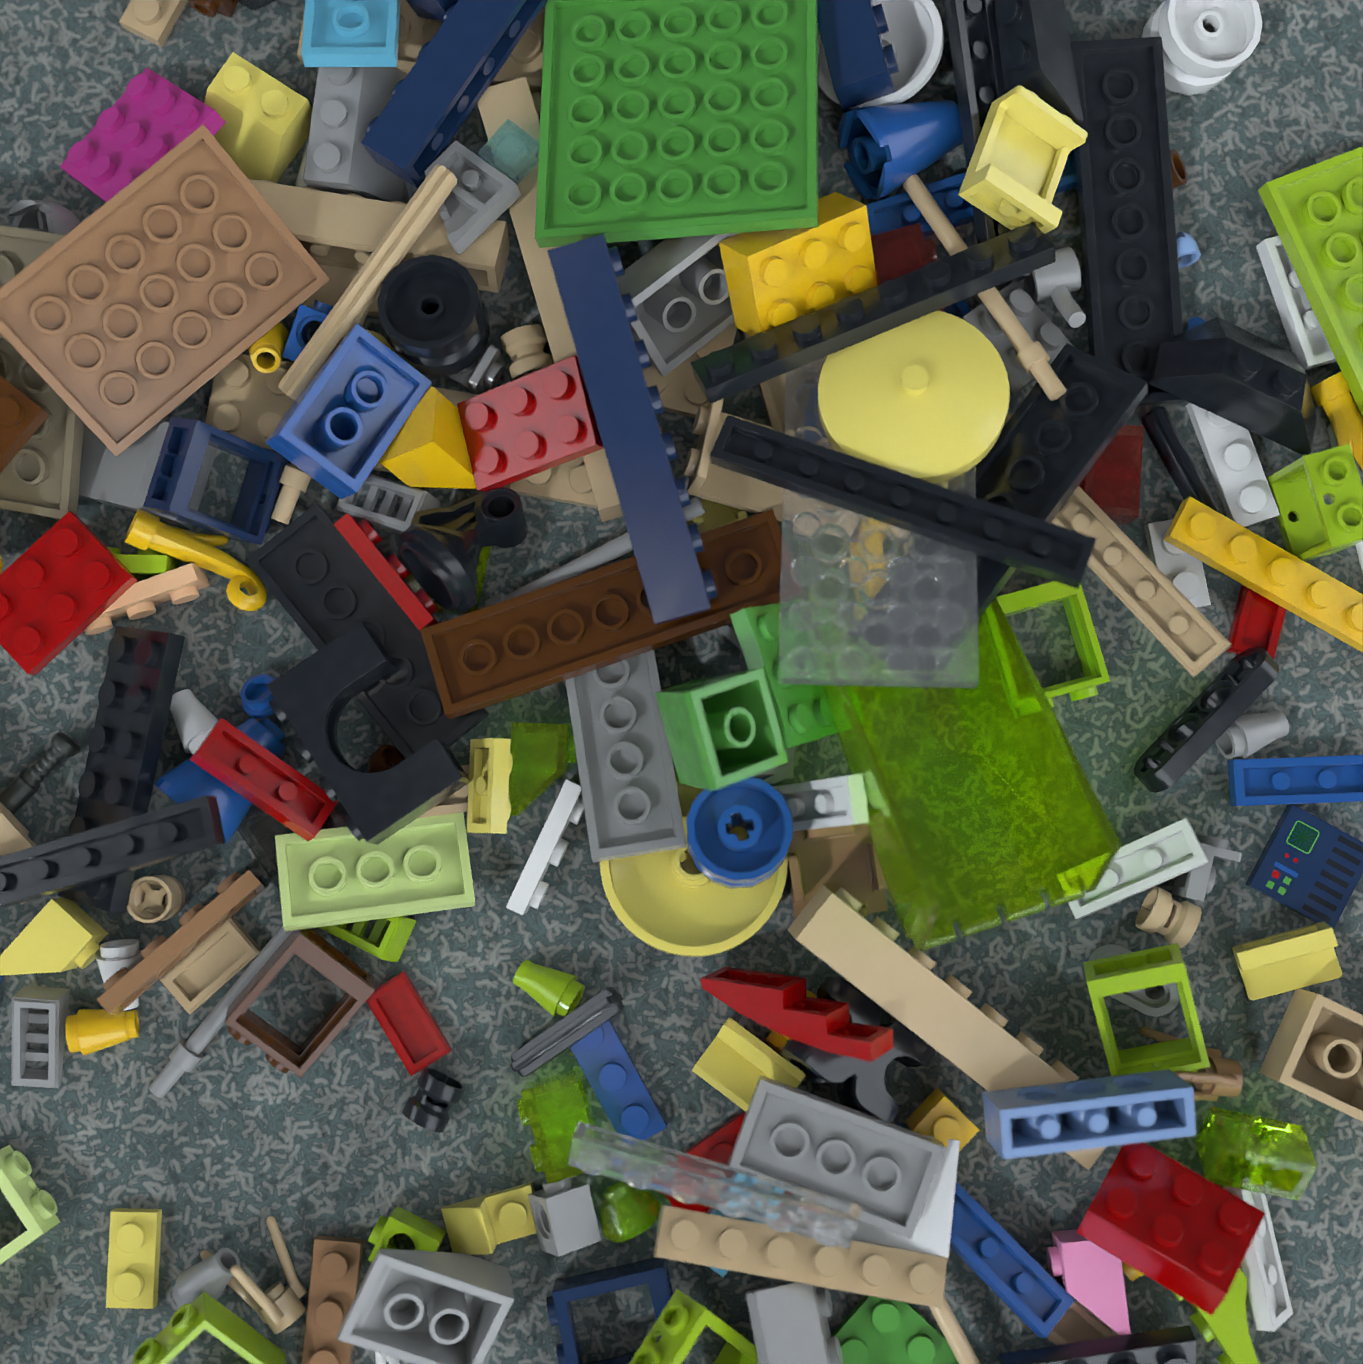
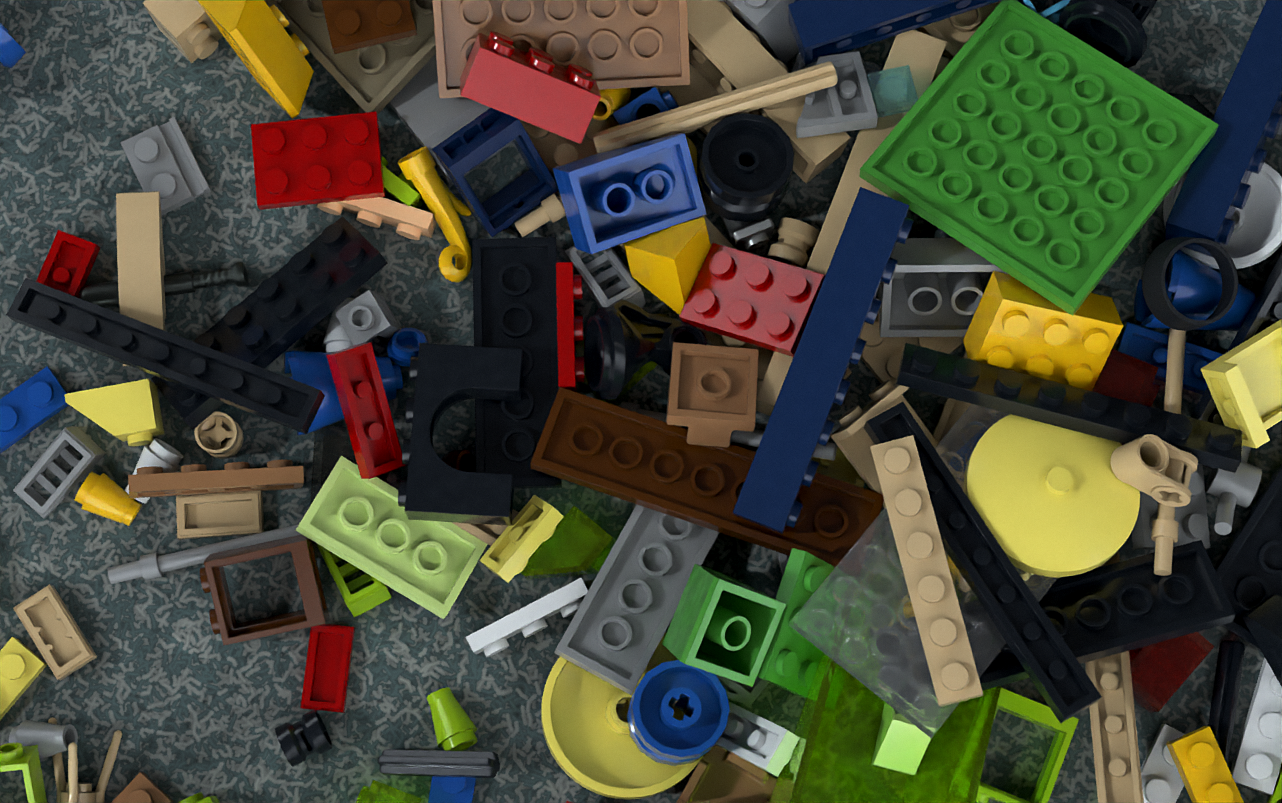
camera: 35 degrees right, 5 degrees down
none -> tan plate [13,584,97,681]
none -> light grey bracket [336,290,402,346]
none -> red brick [460,31,601,144]
none -> medium nougat panel [666,342,759,447]
none -> tan plate [870,435,984,707]
none -> yellowish green slope [871,691,935,775]
none -> tan piece [1110,434,1199,507]
none -> black tyre [1142,237,1238,331]

